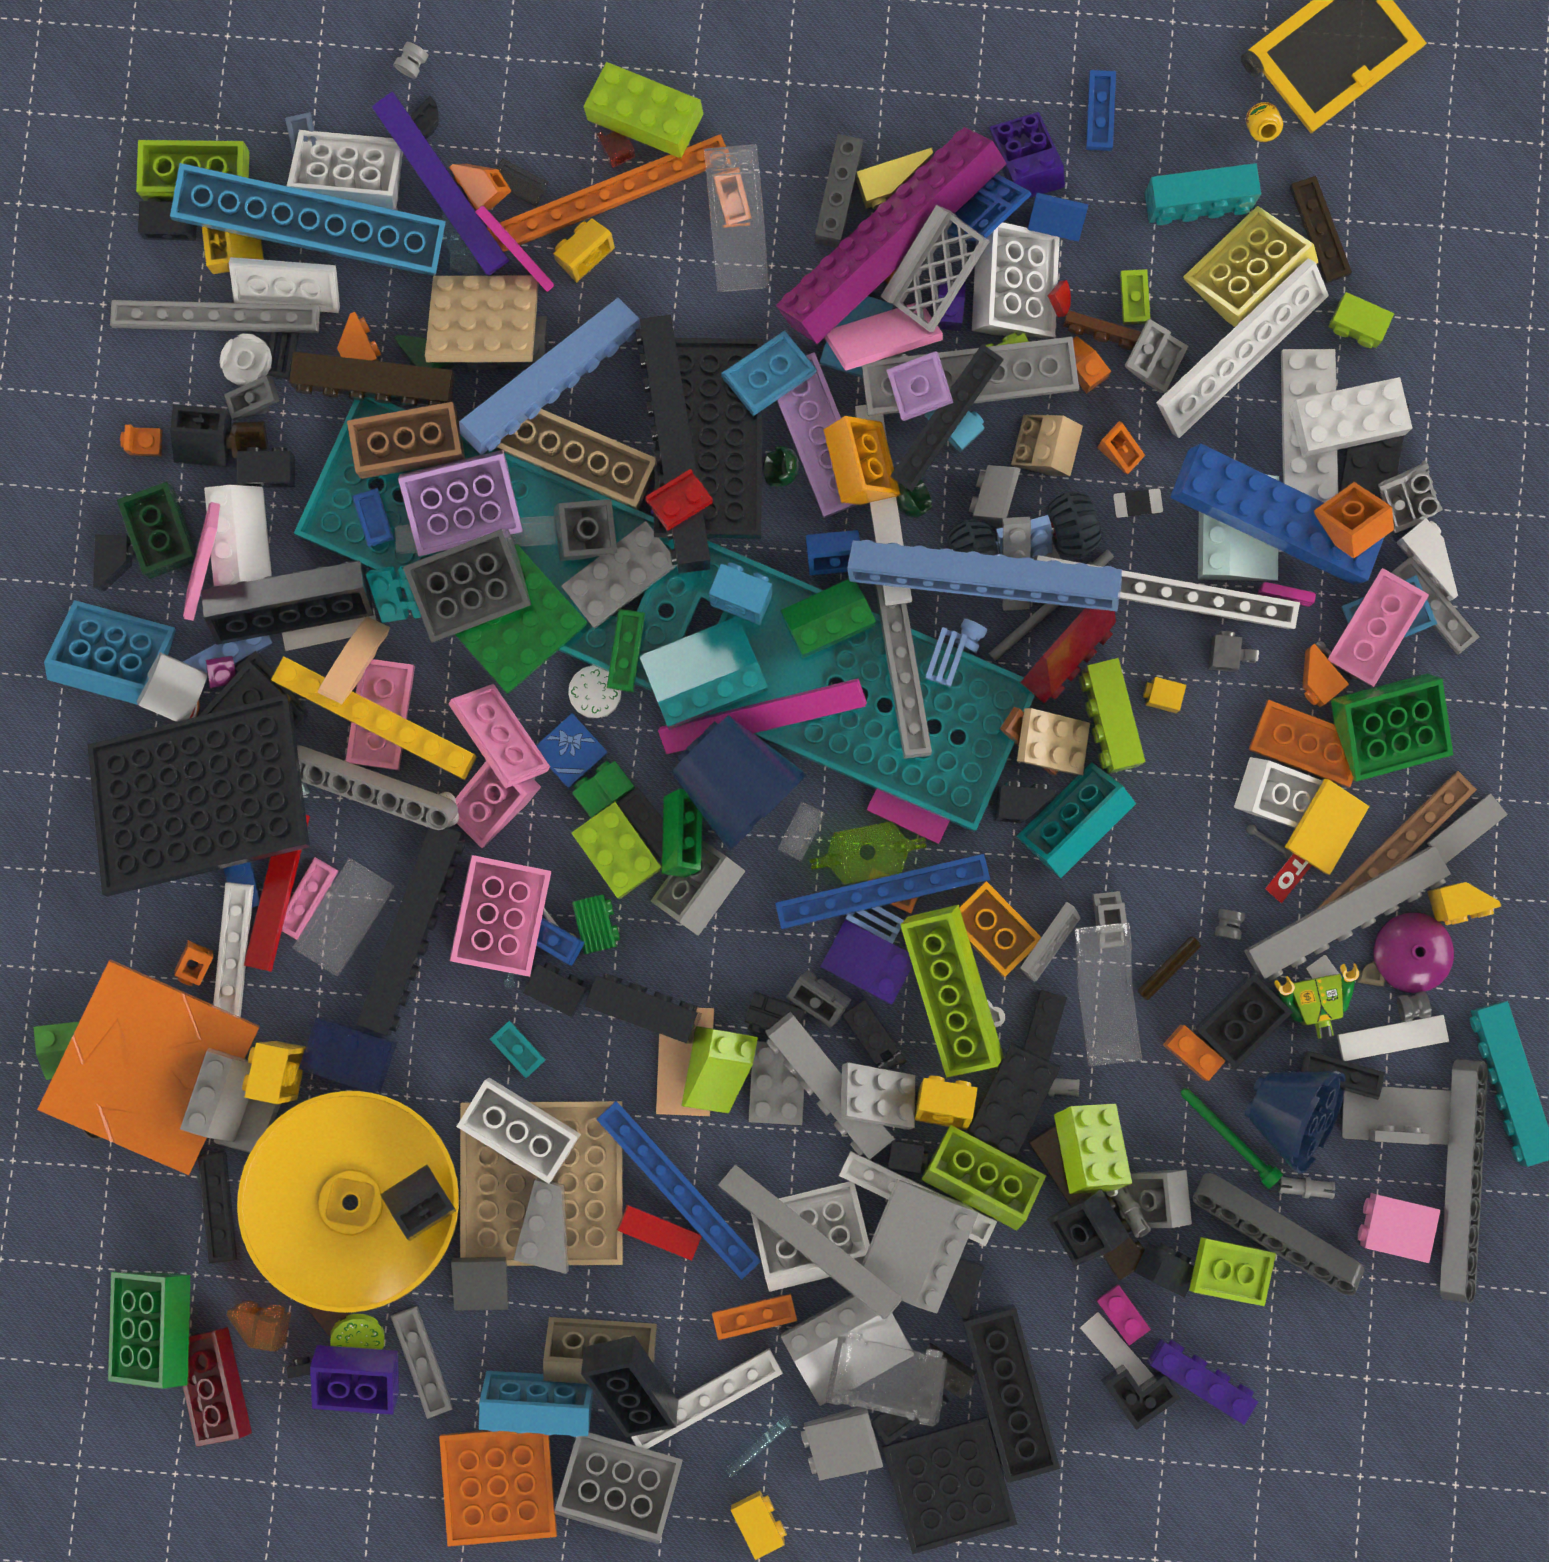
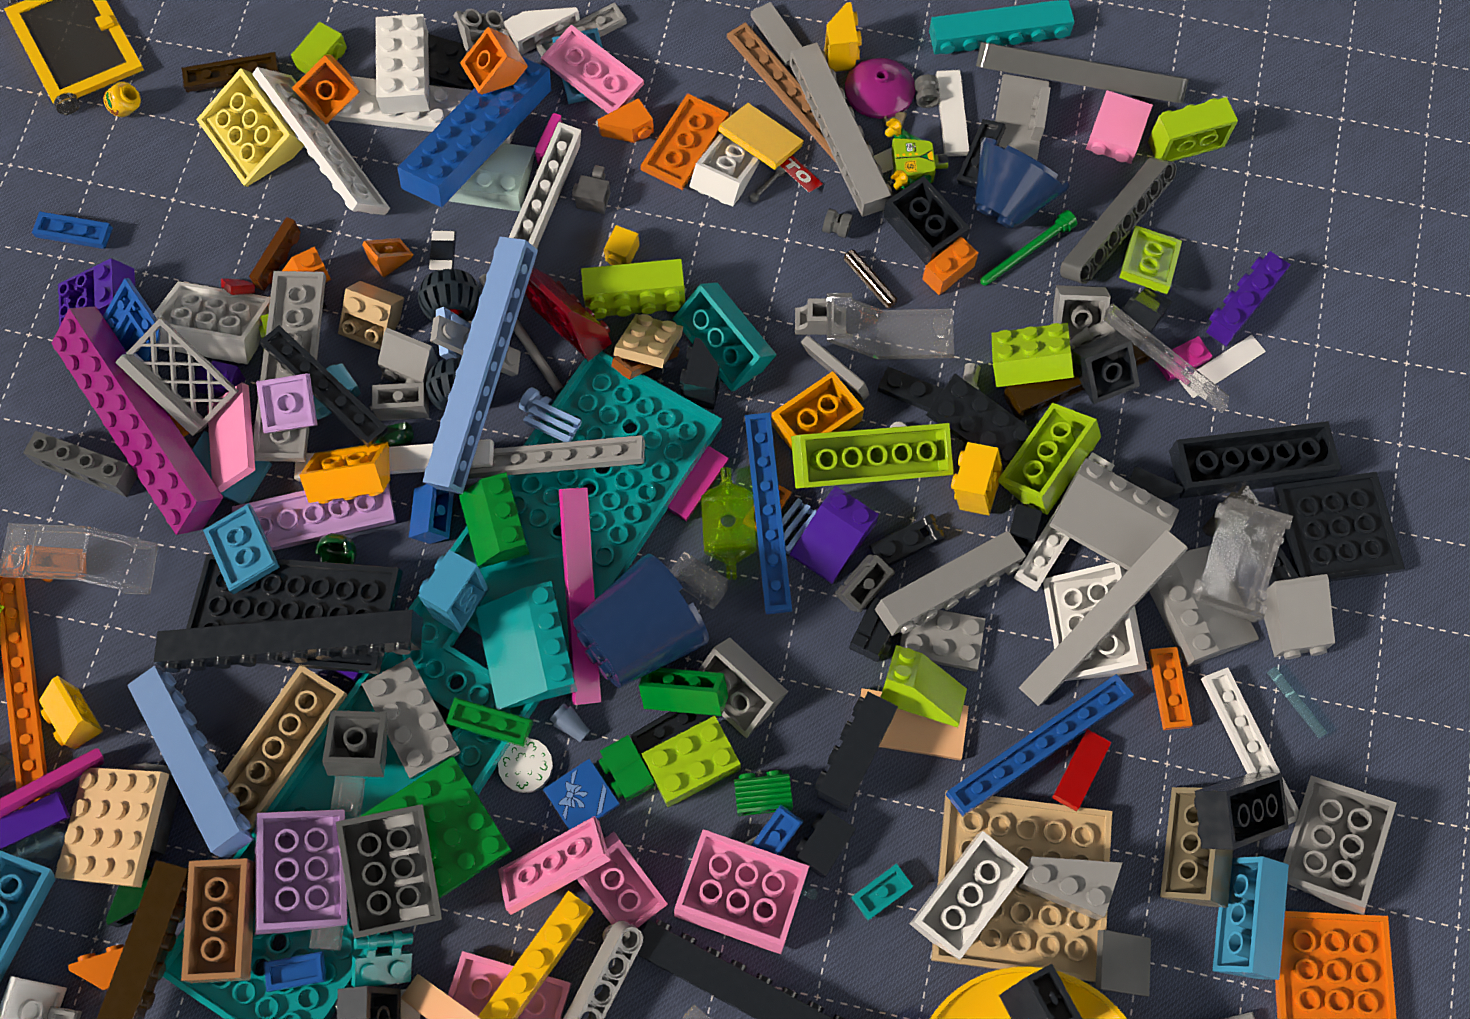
camera: 85 degrees left, 15 degrees down
red plate [646,469,713,531] -> none
yellow brick [731,1491,787,1560] -> none
light grey plate [841,1063,915,1130] -> none
light yellow slope [856,148,933,209] -> none
blue slope [1028,193,1088,242] -> none
black brick [1101,1364,1181,1430] -> none
lime plate [1120,269,1150,325] -> none
light grey slope [1125,319,1188,393] -> none
teal brick [1145,163,1261,225] -> none
light grey pin [1278,1176,1335,1199] -> none
green slope [1331,673,1453,782] -> none
none -> orange slope [292,55,360,125]
none -> light grey brick [372,382,429,421]
none -> sand blue cone [550,703,591,742]
none -> clear tile [1103,304,1229,413]
none -> lime brick [1148,97,1238,161]

